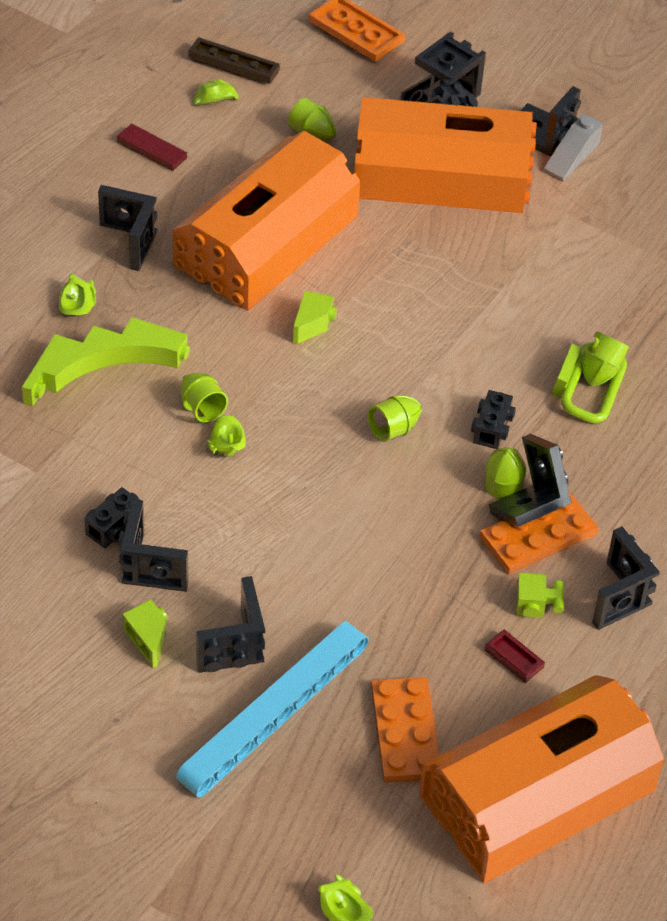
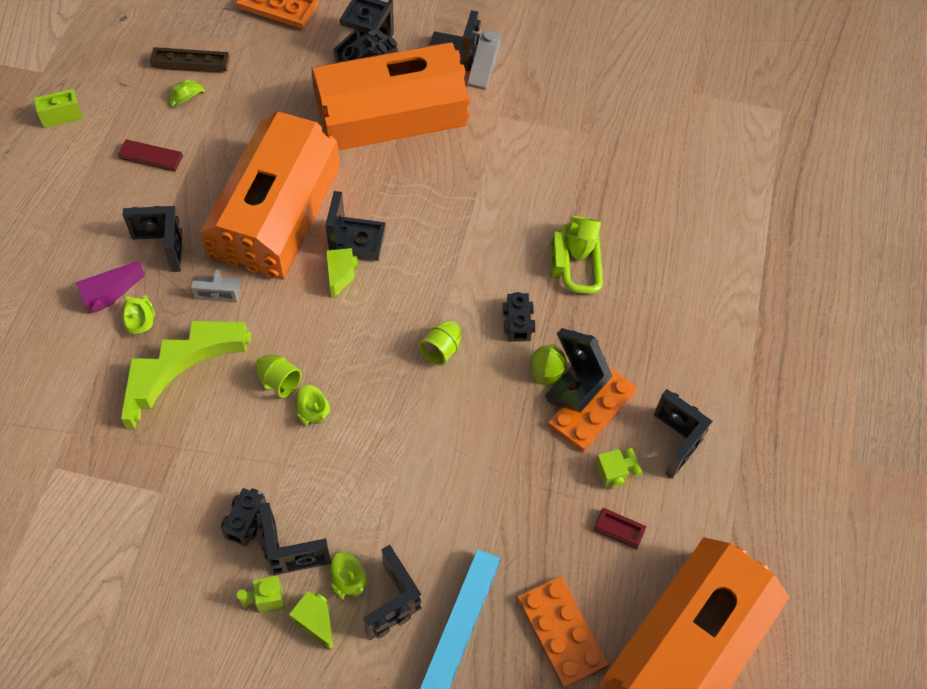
camera: 20 degrees left, 10 degrees up
lime helmet [288,98,336,142] -> none
none -> lime panel [34,89,83,128]
none -> magenta slope [76,261,145,314]
none -> light grey panel [191,269,241,302]
none -> lime brick [237,576,284,613]
none -> black bracket [325,191,386,261]
none -> lime hat [330,551,367,600]

